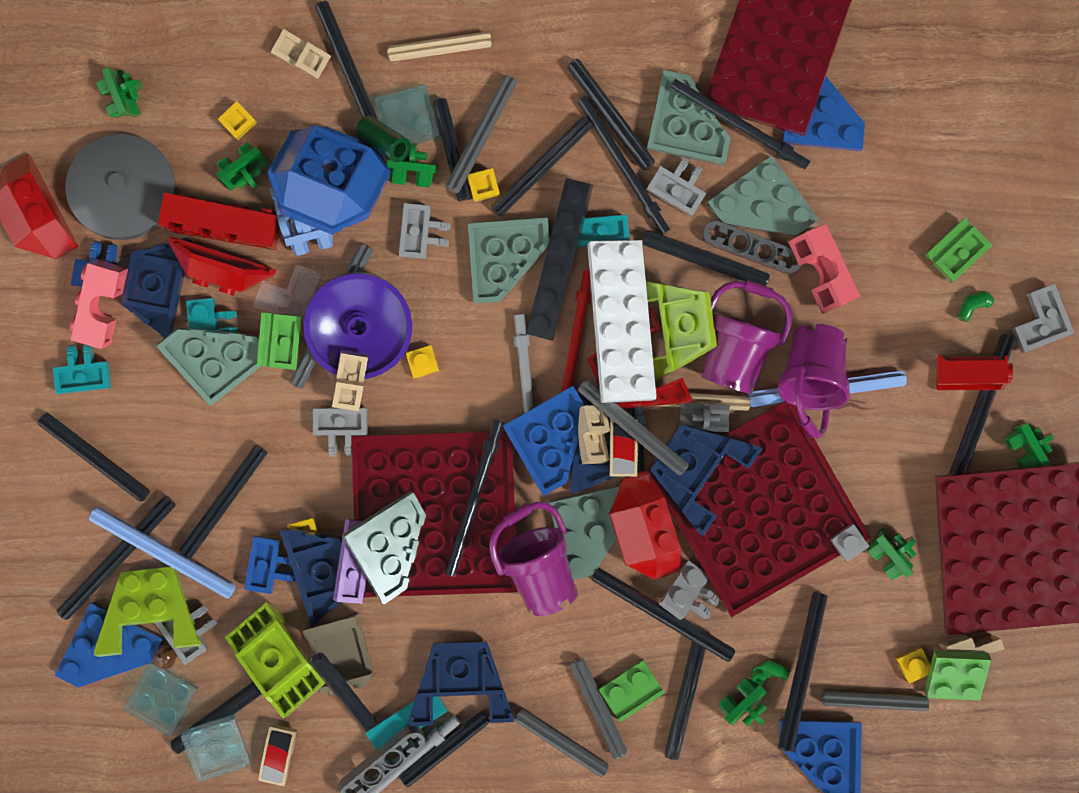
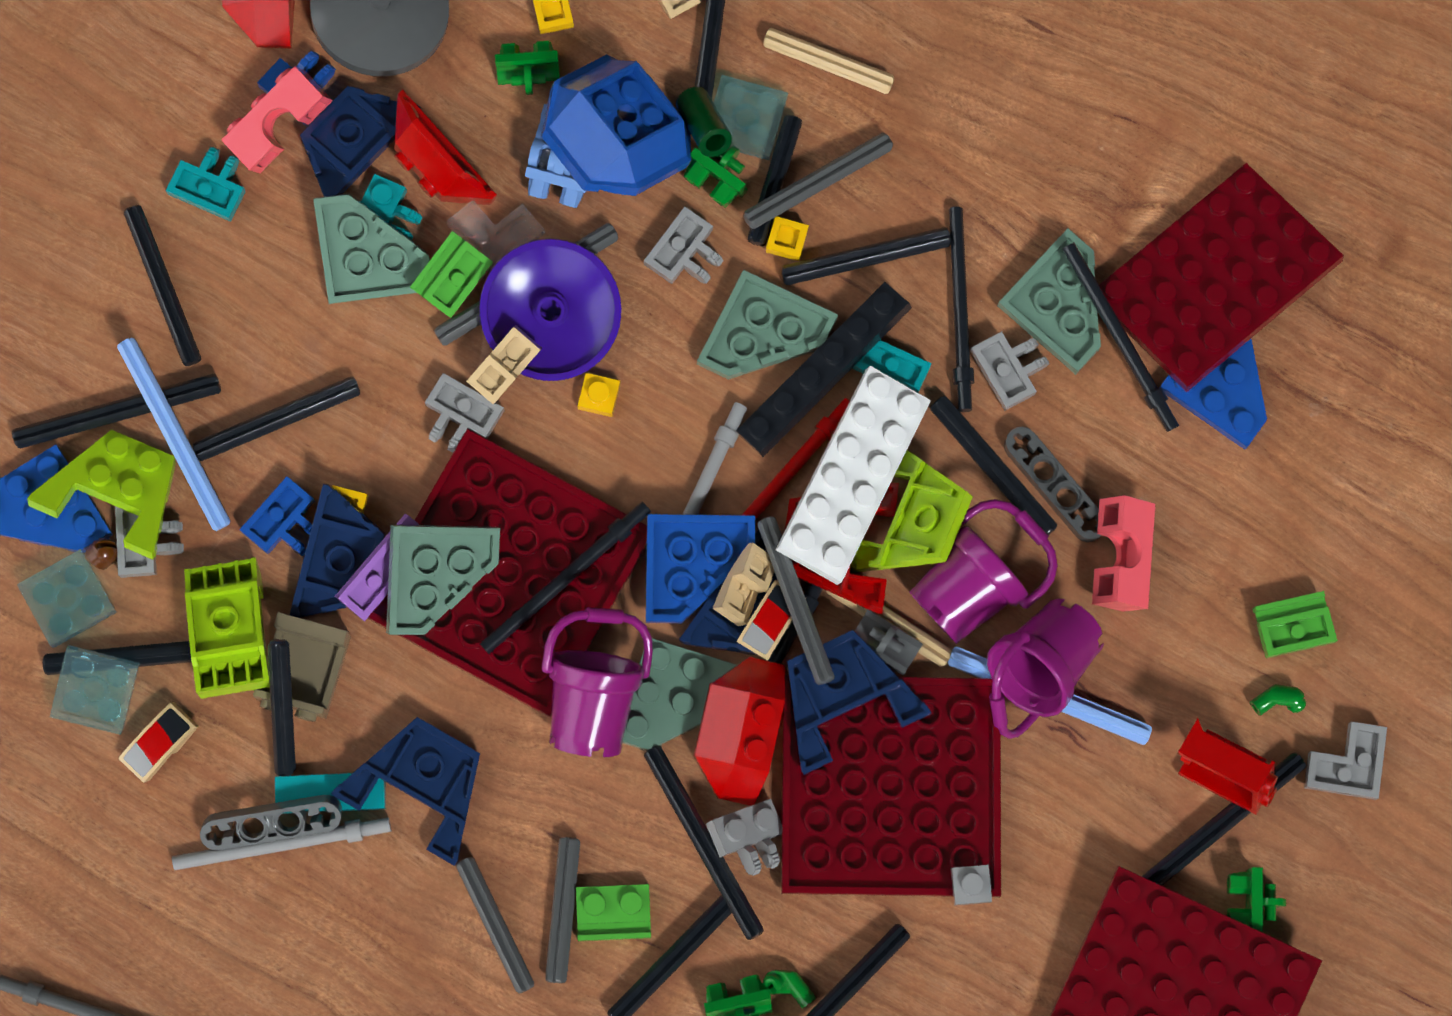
camera: 25 degrees right, 10 degrees down
red wedge [158,193,280,251] -> none
black axle [400,711,489,787] -> none
black axle [568,58,655,170] -> none
sand green plate [707,156,819,236] -> none
green hips [867,528,916,580] -> none

